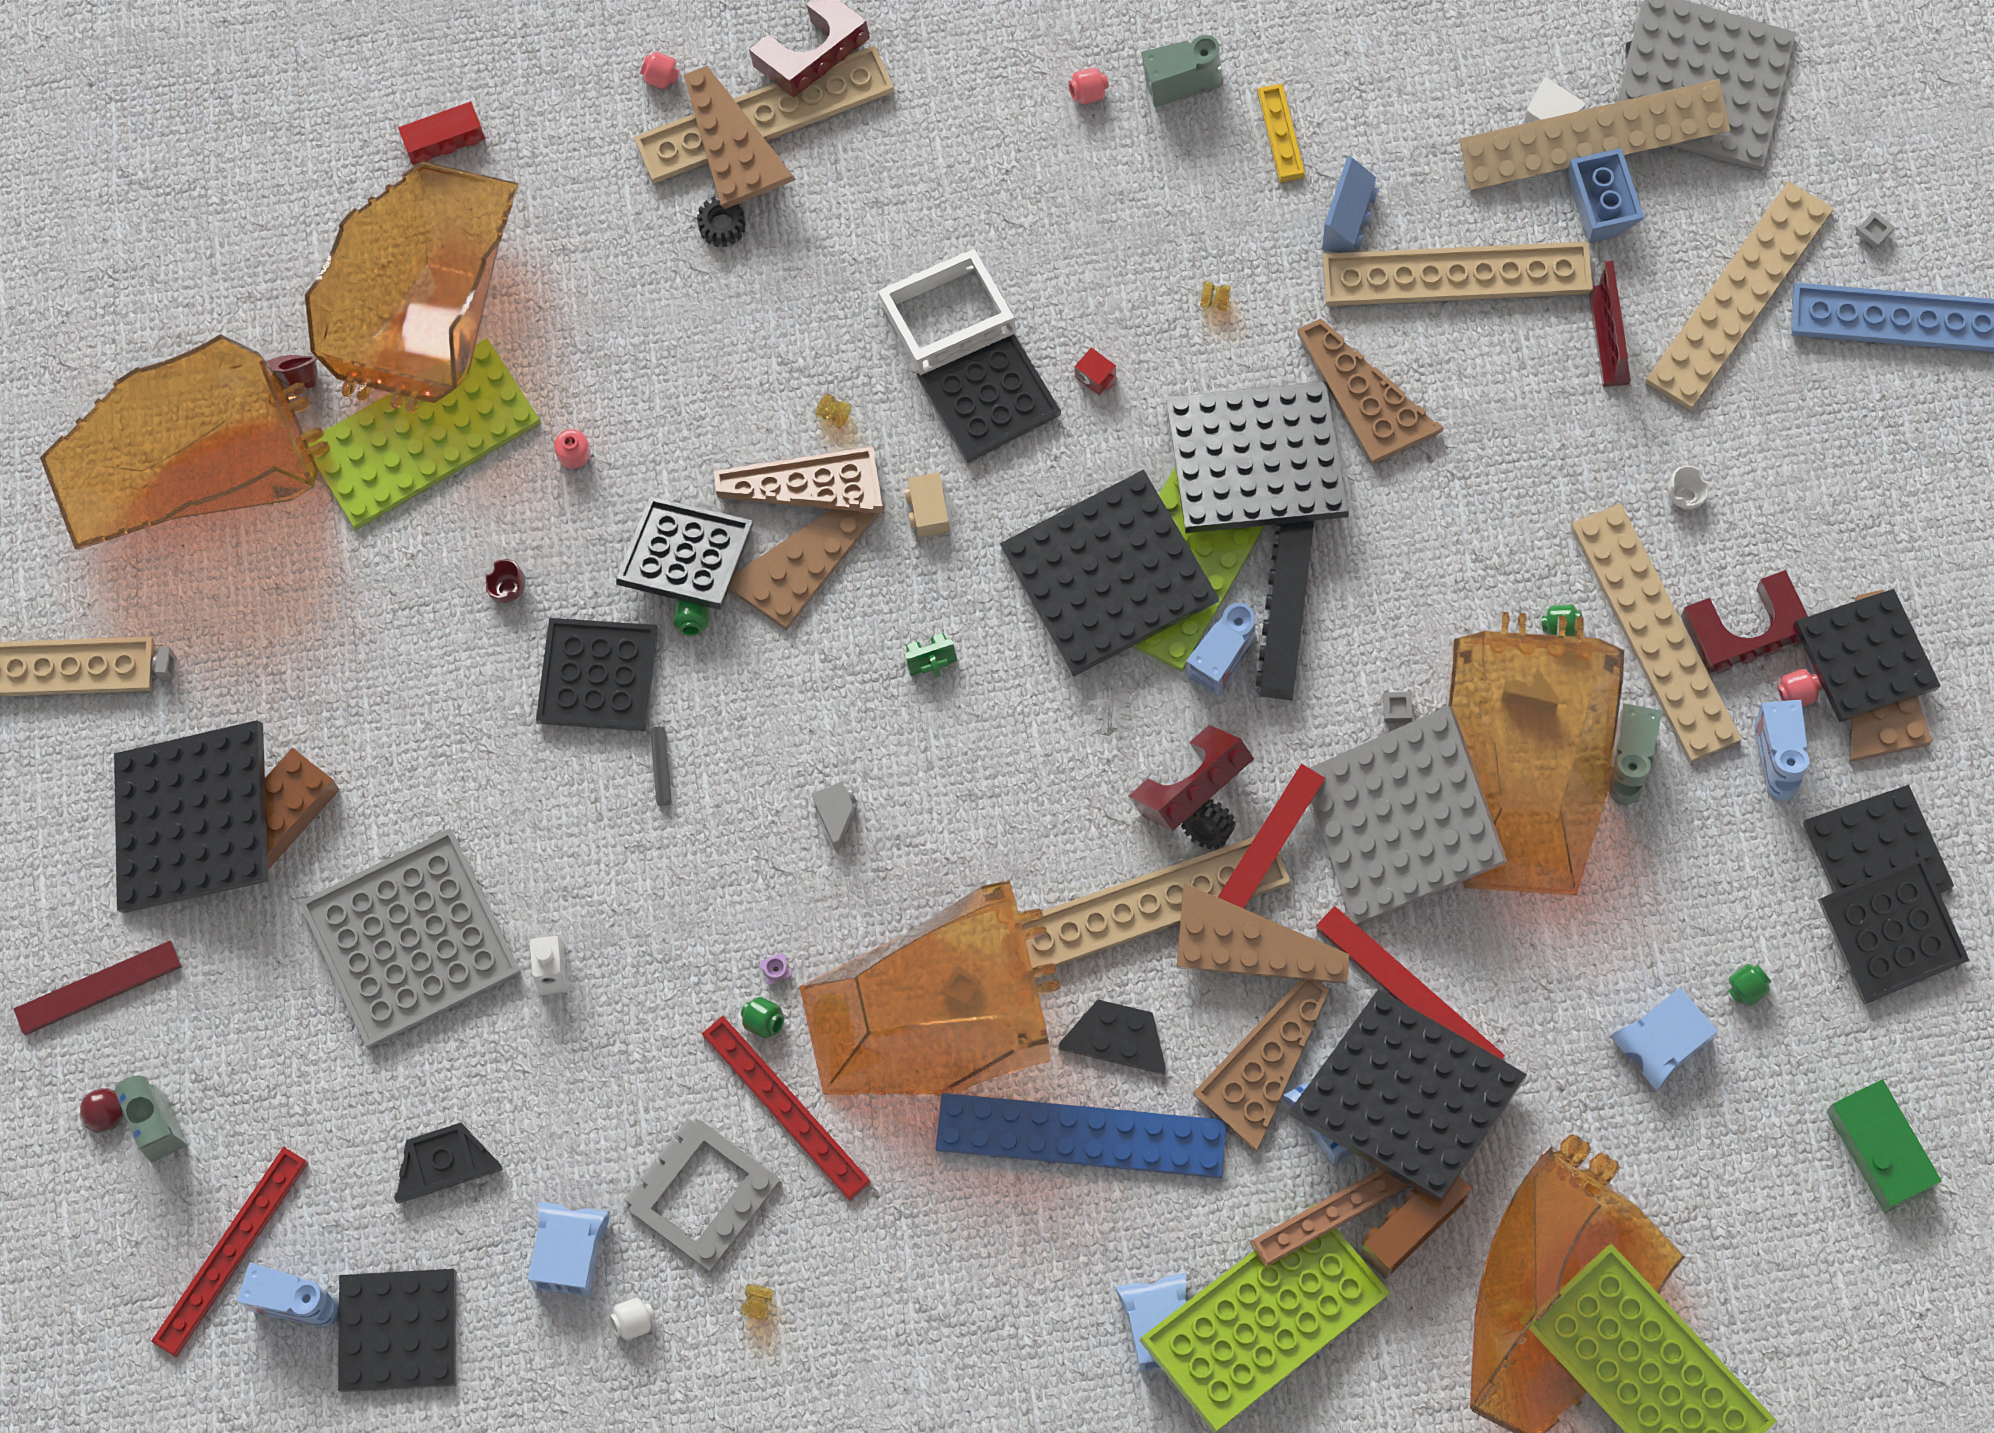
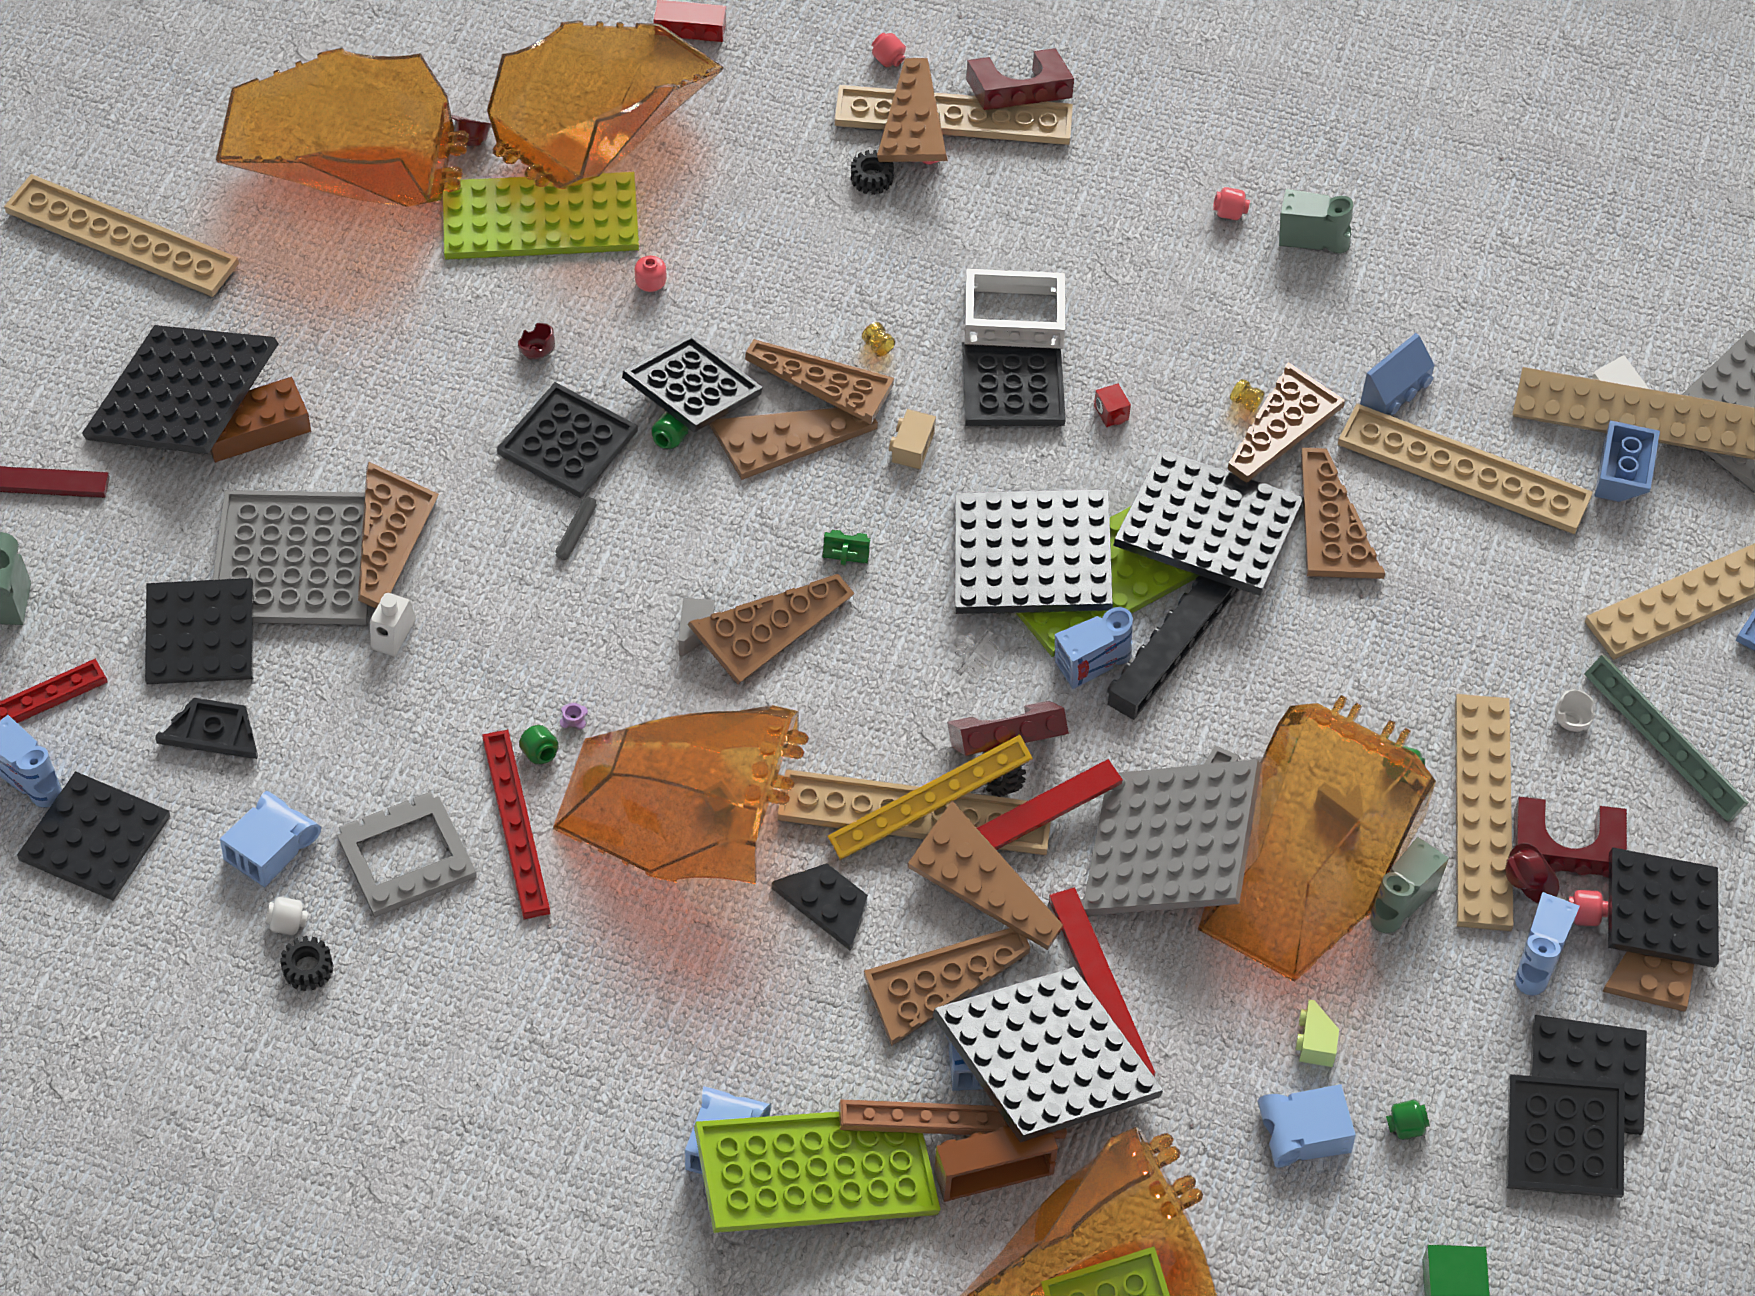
camera: 20 degrees right, 15 degrees down
light grey plate [152,646,176,682] -> none
clear yellow wheel [740,1284,774,1320] -> none
blue plate [935,1093,1226,1178] -> none
yellow tile [1257,83,1305,183] -> none
dark red fence [1589,261,1631,387] -> none
none -> black plate [145,578,253,685]
none -> black tyre [280,936,333,991]
none -> medium nougat wing [358,462,439,609]
none -> medium nougat wing [687,574,855,685]
none -> yellow tile [828,735,1033,861]
none -> wing [1228,362,1345,483]
none -> yellowish green slope [1295,999,1339,1067]
none -> dark red piece [1505,843,1560,903]
none -> sand green plate [1584,655,1749,822]

